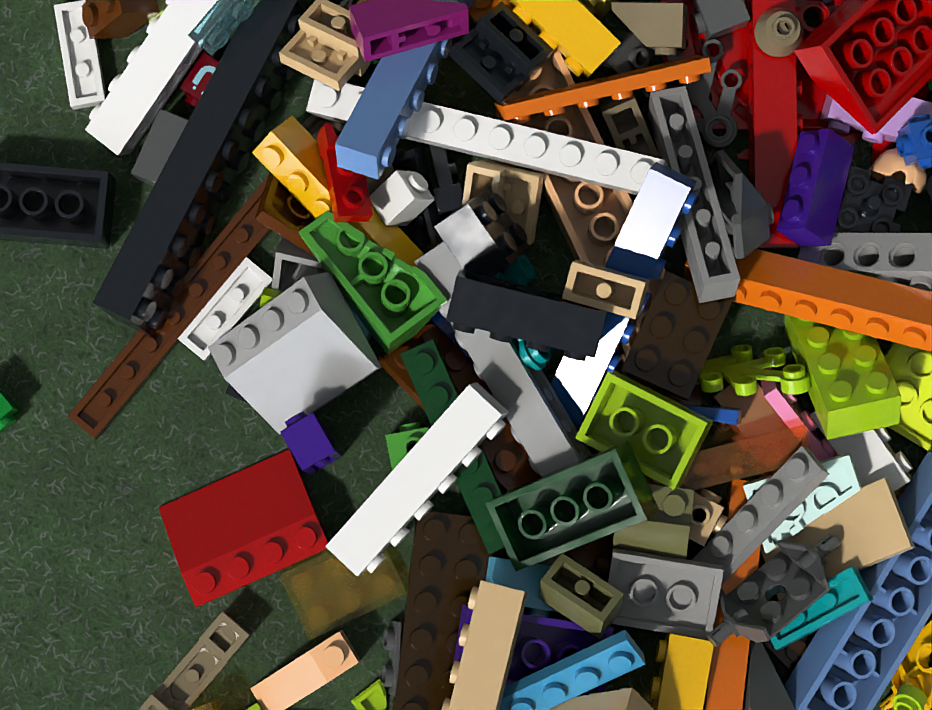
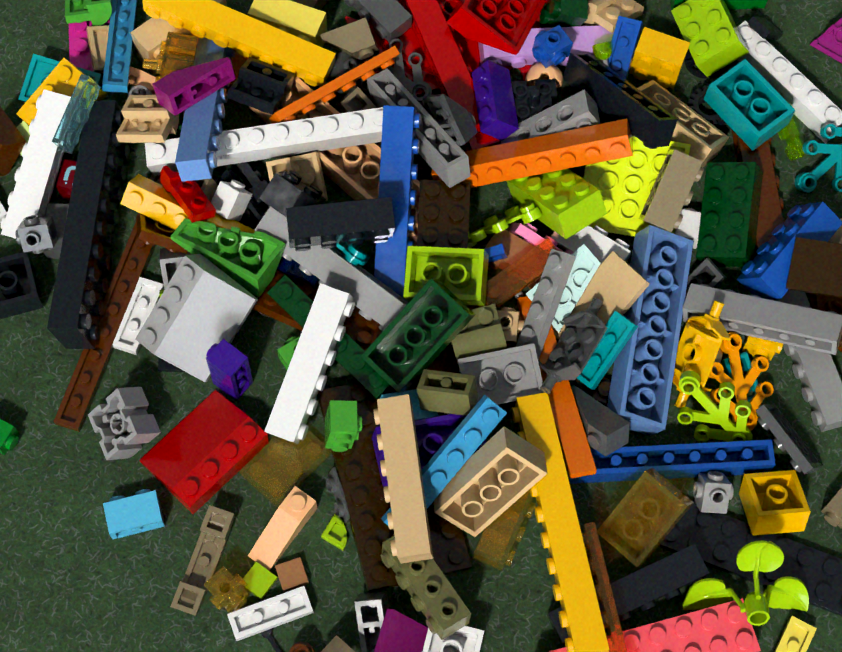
camera: 25 degrees left, 15 degrees down
tan brick [562,260,650,319] -> none
dark tan cone [754,8,804,57] -> none
none -> brick [15,215,59,254]
none -> light grey brick [88,387,161,460]
none -> medium azure brick [103,489,165,539]
none -> bright green brick [325,400,362,452]

